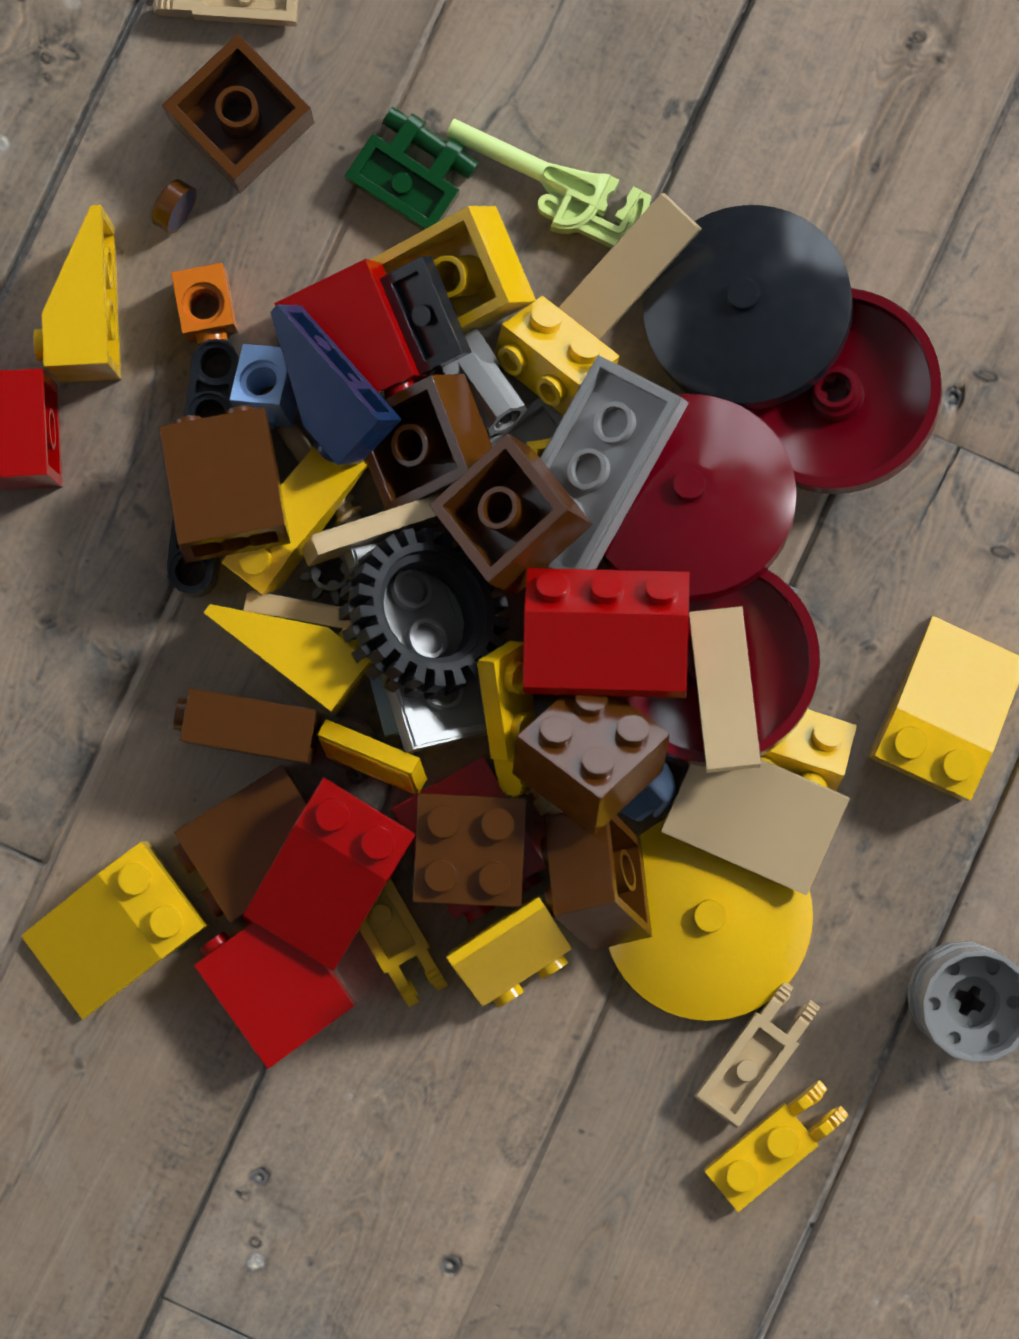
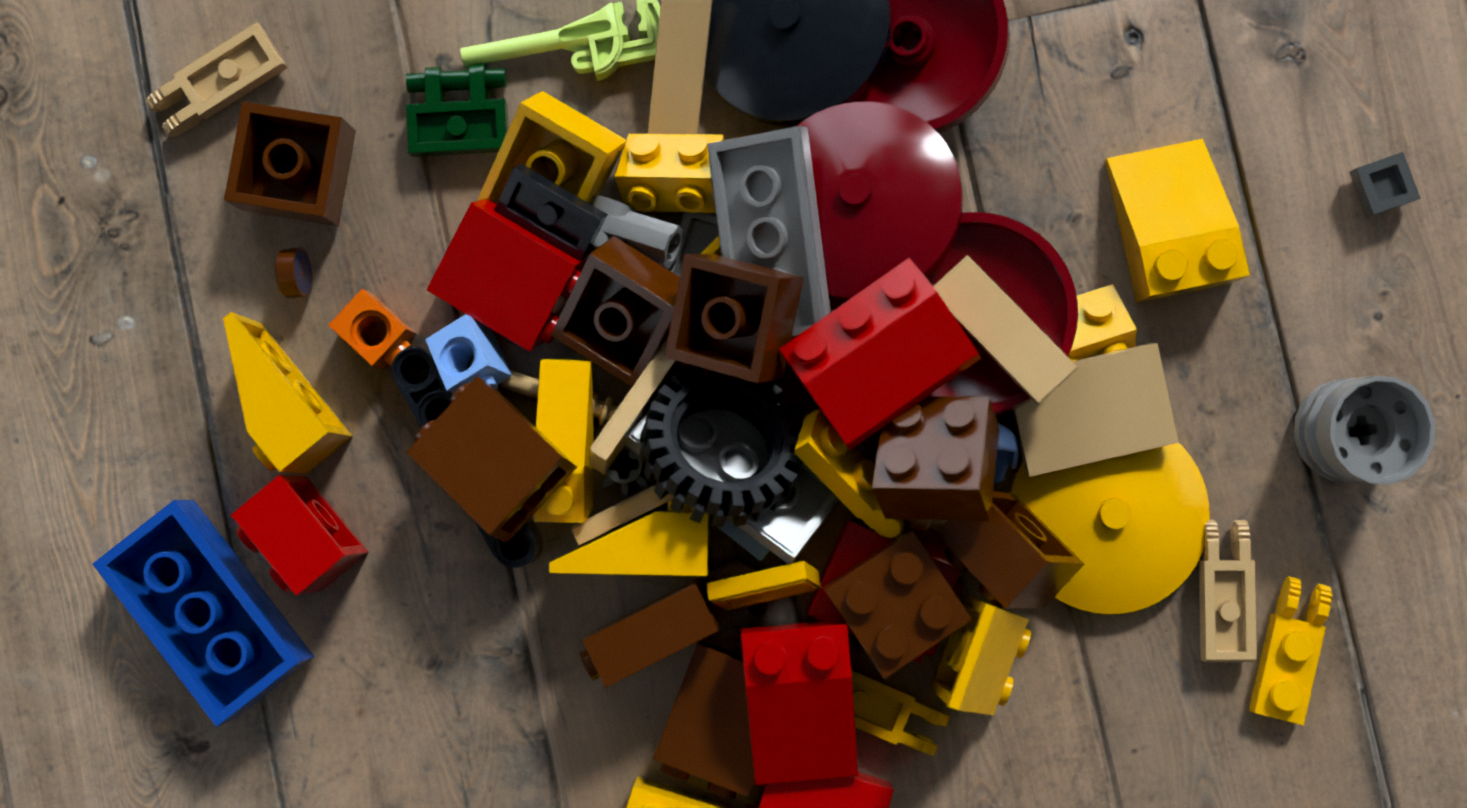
camera: 25 degrees left, 0 degrees up
dark blue slope [270,305,402,465] -> none

